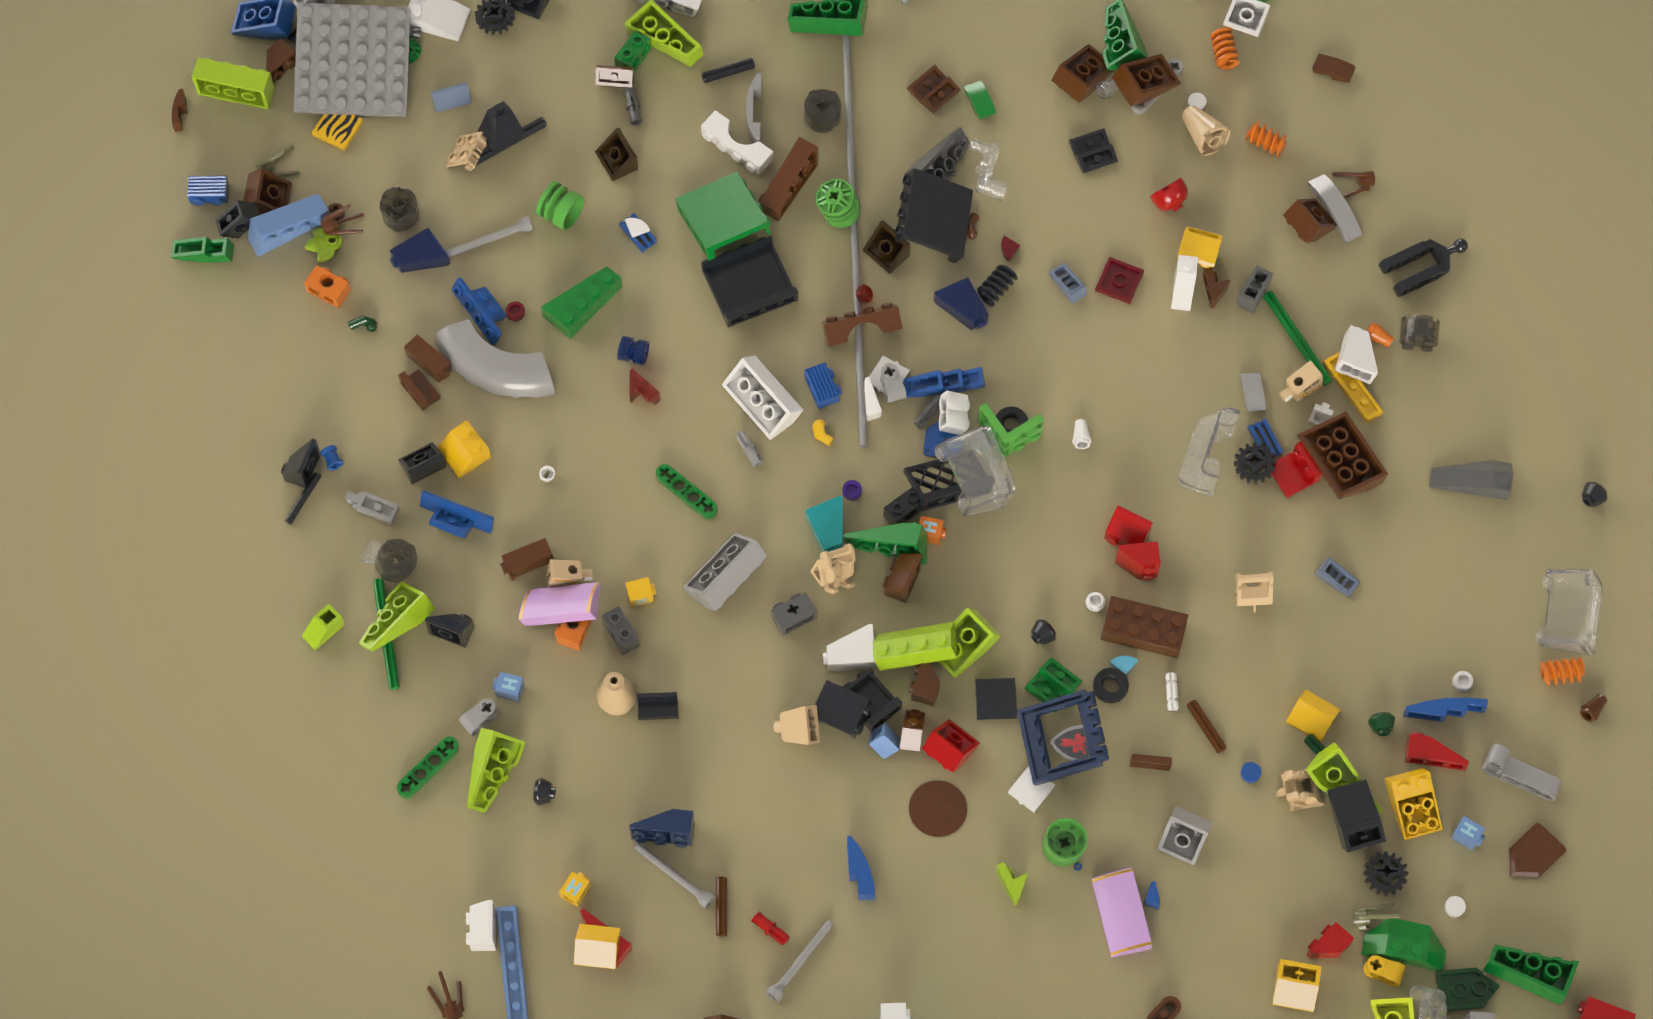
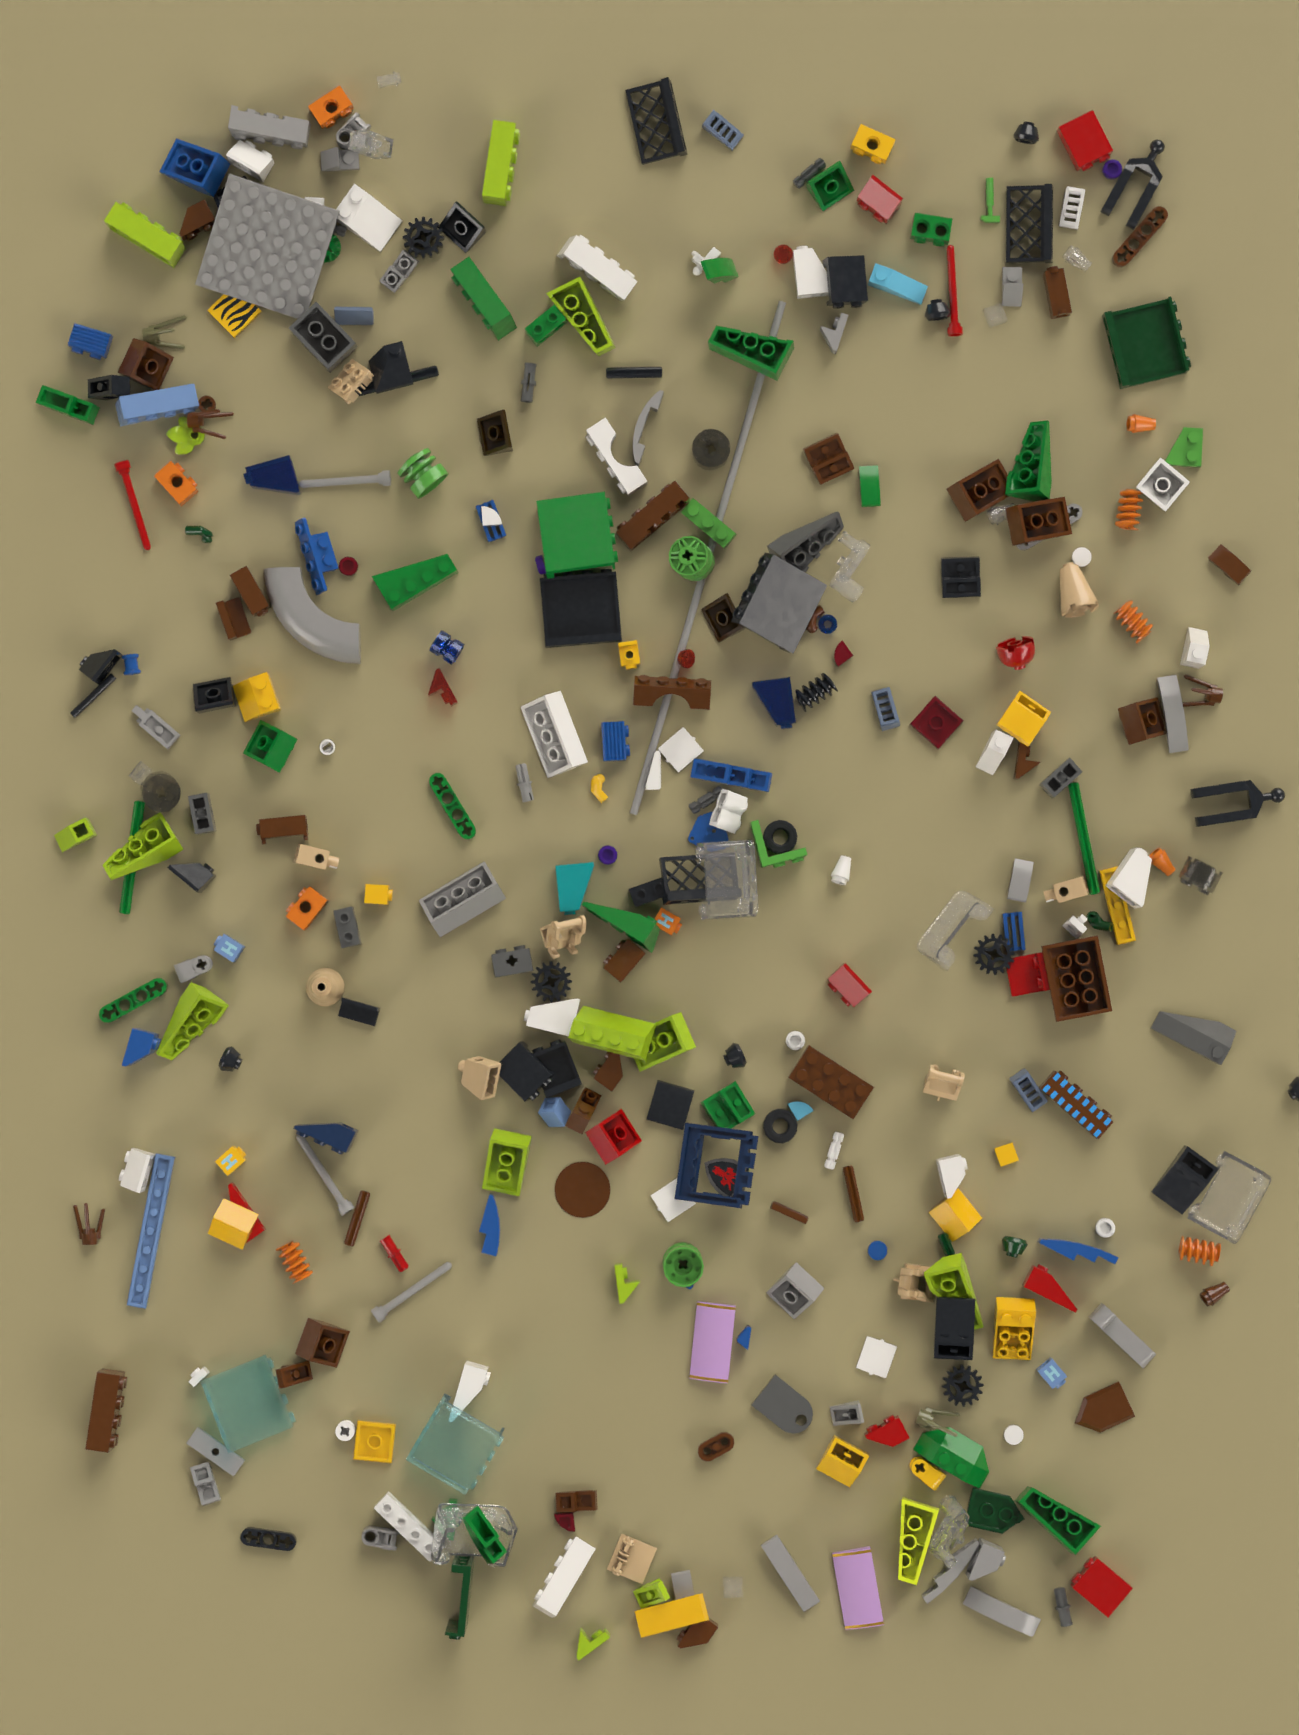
camera: 15 degrees right, 20 degrees up
reddish brown slope [172,88,188,132] -> none
clear smoke brick [379,187,419,232] -> none
blue bracket [420,490,494,539] -> none
lavender slope [518,582,601,626] -> none
panel [595,65,635,88] -> none
light grey piece [880,363,906,403] -> none
red slope [1115,541,1161,581] -> none
none -> red piece [114,460,151,550]
none -> blue slope [122,1028,161,1067]
none -> dark grey brick [188,793,216,835]
none -> green slope [243,720,298,773]
none -> orange piece [276,1241,313,1284]
none -> dark grey brick [289,302,357,373]
none -> light grey slope [380,250,420,293]
none -> green wedge [450,257,517,341]
none -> lime slope [482,1128,532,1196]
none -> black gear [530,961,572,1003]
none -> dark purple tile [535,555,546,575]
none -> yellow brick [618,640,640,670]
none -> bright green plate [681,498,737,549]
none -> dark grey tile [751,1374,813,1434]
none -> clear blue plate [818,615,837,634]
none -> light grey slope [830,1400,864,1426]
none -> white piece [856,1336,897,1378]
none -> white slope [936,1154,968,1199]
none -> yellow tile [994,1142,1019,1167]
none -> reddish brown brick [1039,1071,1113,1139]
none -> dark green arm [1086,911,1113,932]
none -> black slope [1151,1145,1219,1215]
none -> white slope [1180,627,1210,669]

